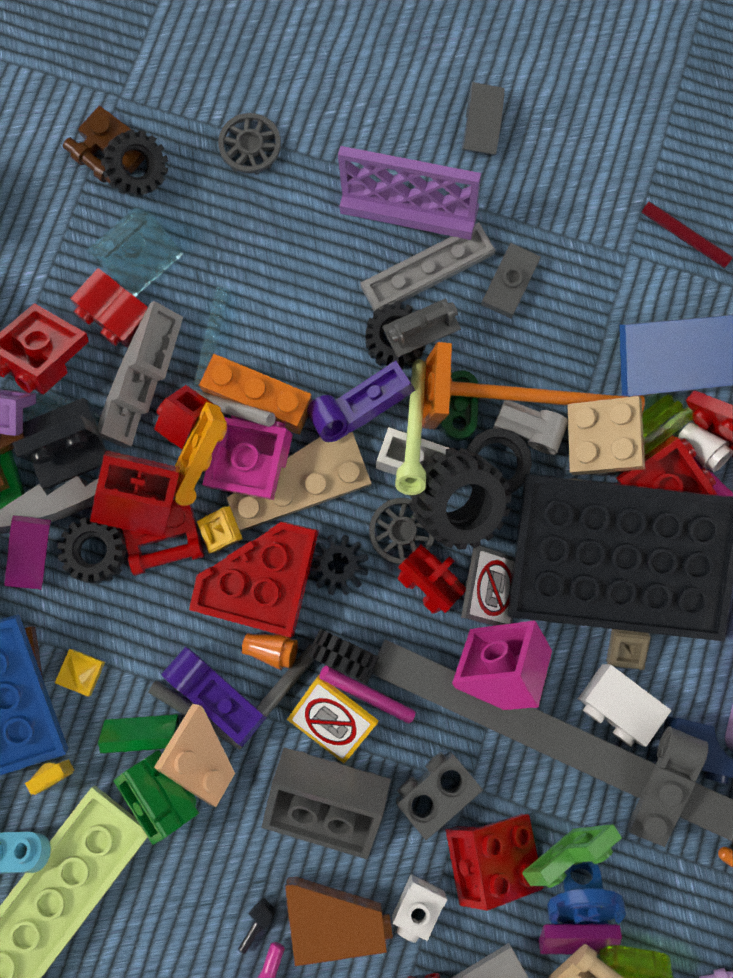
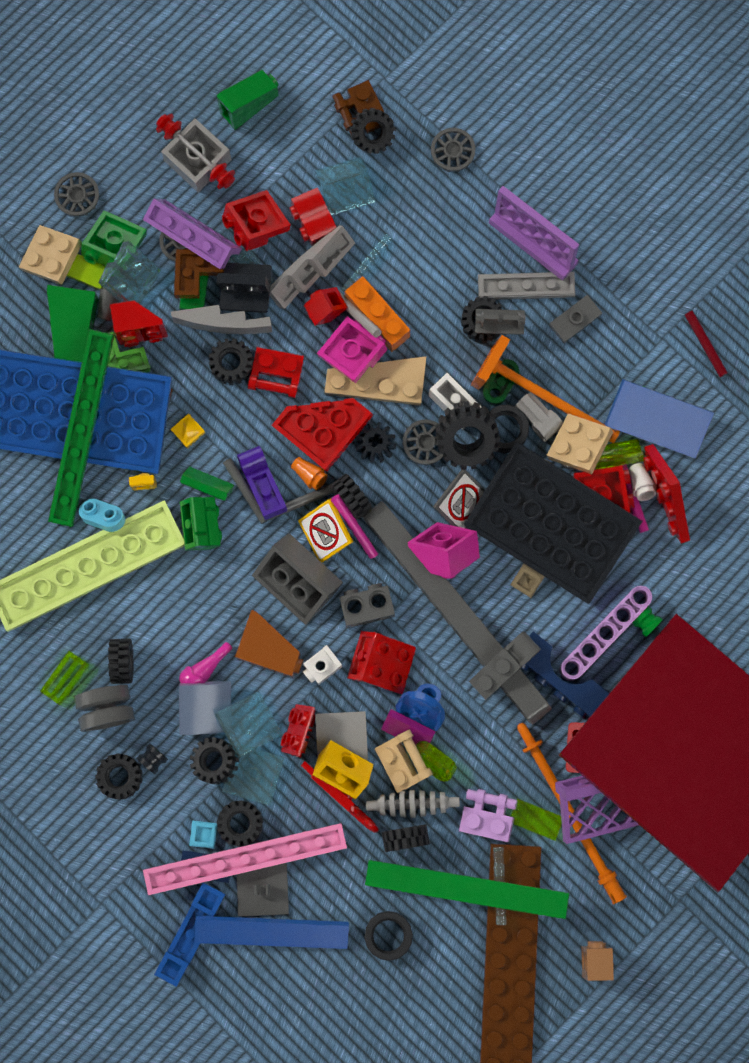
camera: 30 degrees right, 0 degrees up
magenta tile [4,515,51,590] -> none
red slope [90,450,180,537] -> none
light nougat wing [154,704,235,807] -> none
light orange plate [174,402,227,506] -> none
yellow tile [197,506,243,554] -> none
black hand [238,898,275,954] -> none
dark purple plate [307,360,416,442] -> none
yellowish green piece [395,359,426,495] -> none
red hips [398,544,466,614] -> none
dark grey slope [462,82,505,156] -> none
bright green plate [522,824,622,888] -> none
white brick [578,664,672,747] -> none

